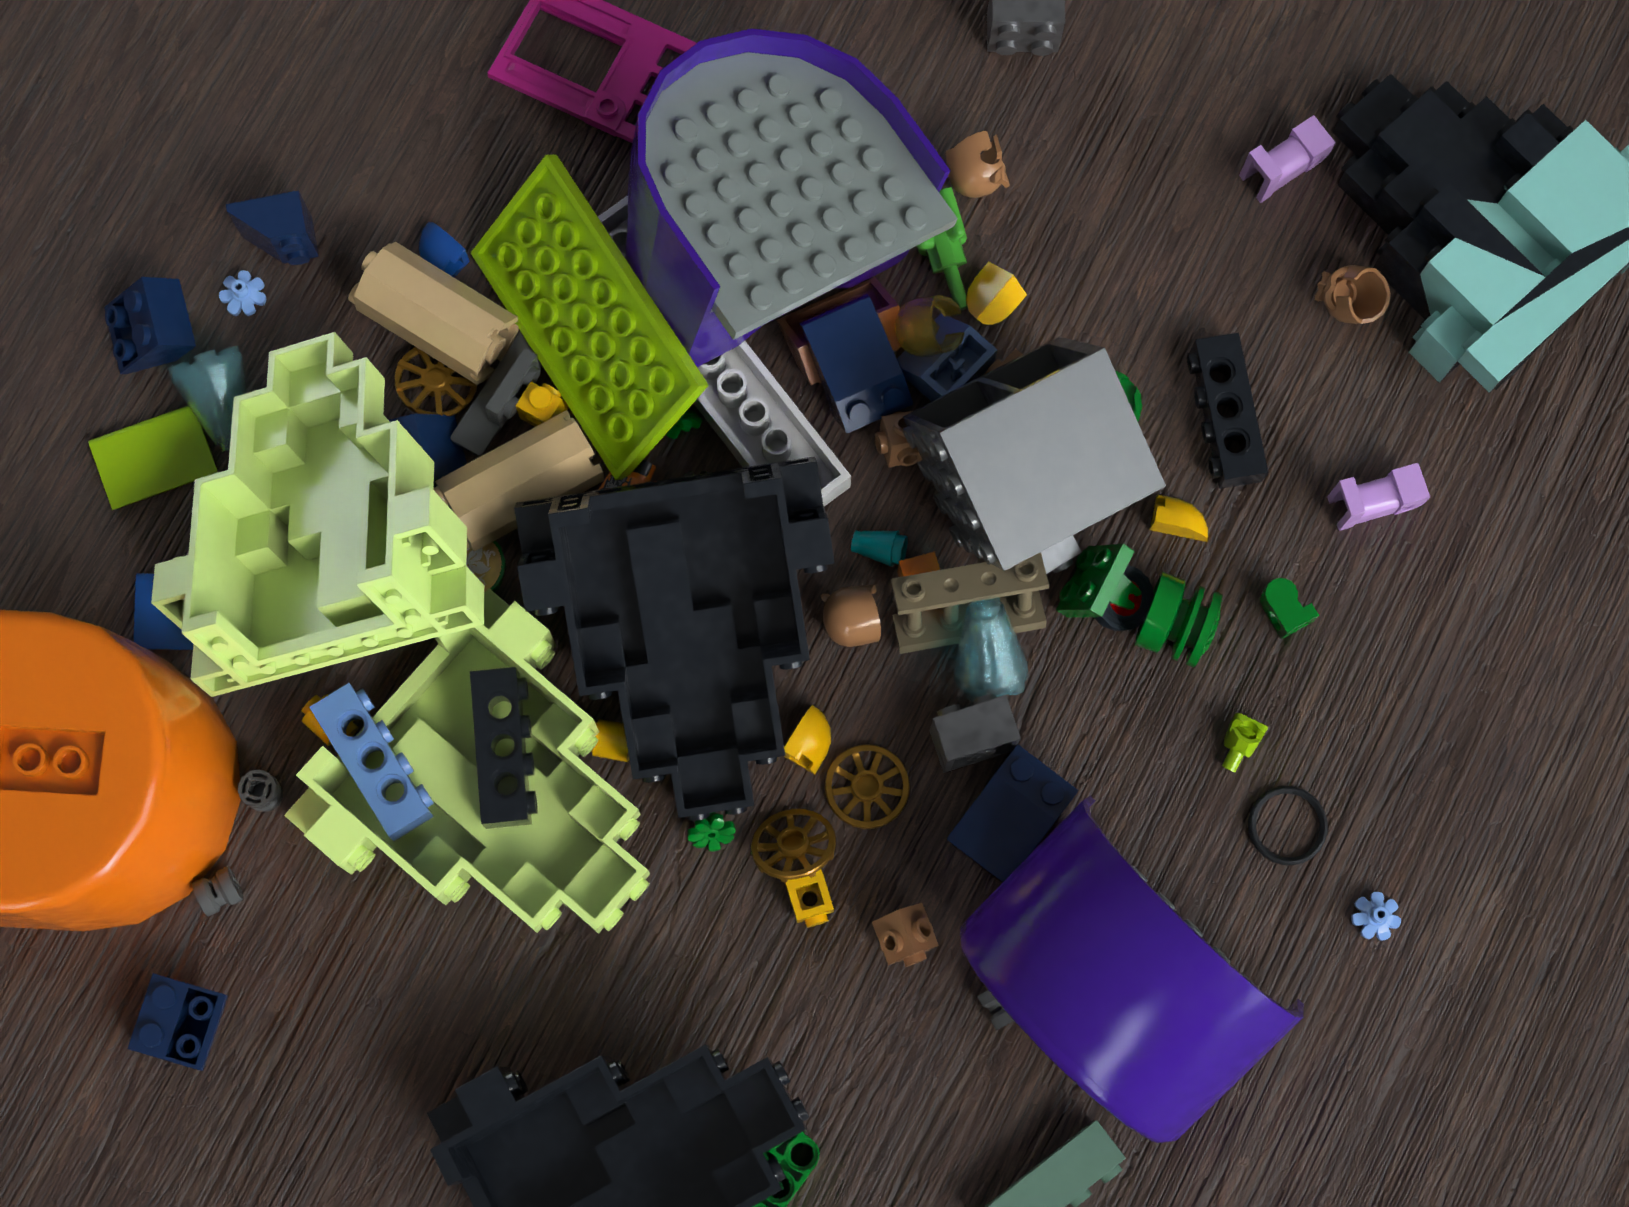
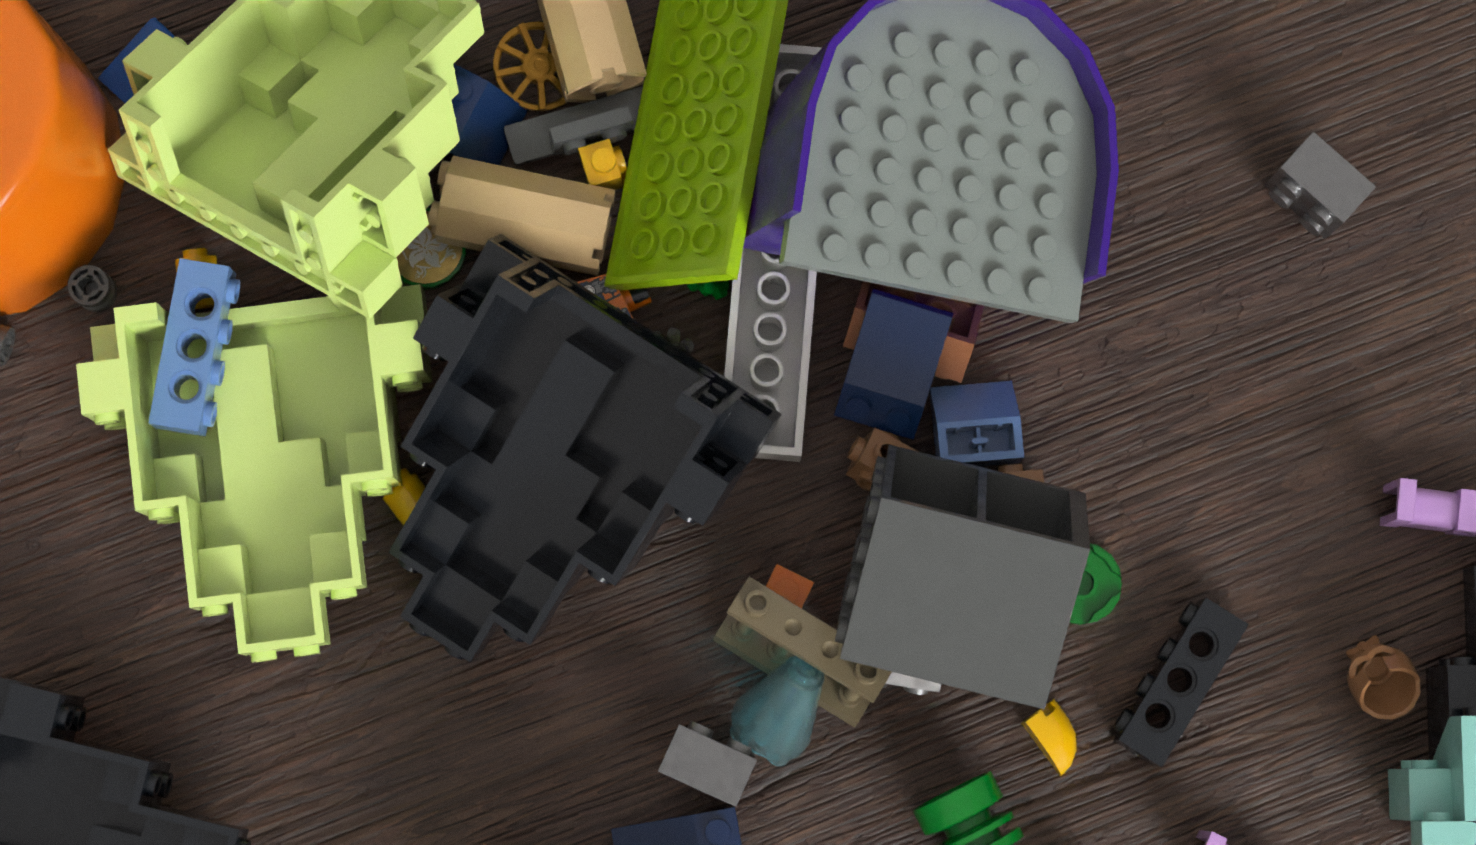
camera: 40 degrees right, 5 degrees up
black brick [470,667,538,829] -> none
green plant [687,812,736,852] -> none
pearl gold wheel [751,809,836,882] -> none
yellow brick [784,705,831,775] -> none
yellow brick [784,869,834,928] -> none
medium nougat helmet [821,585,881,647] -> none
pearl gold wheel [825,744,910,829] -> none
teal cone [851,530,908,567] -> none
clear yellow helmet [895,295,965,358] -> none
bright green plant [917,187,968,311] -> none
medium nougat helmet [945,131,1010,198] -> none
yellow brick [966,261,1027,325] -> none
green plate [1056,544,1154,631] -> none

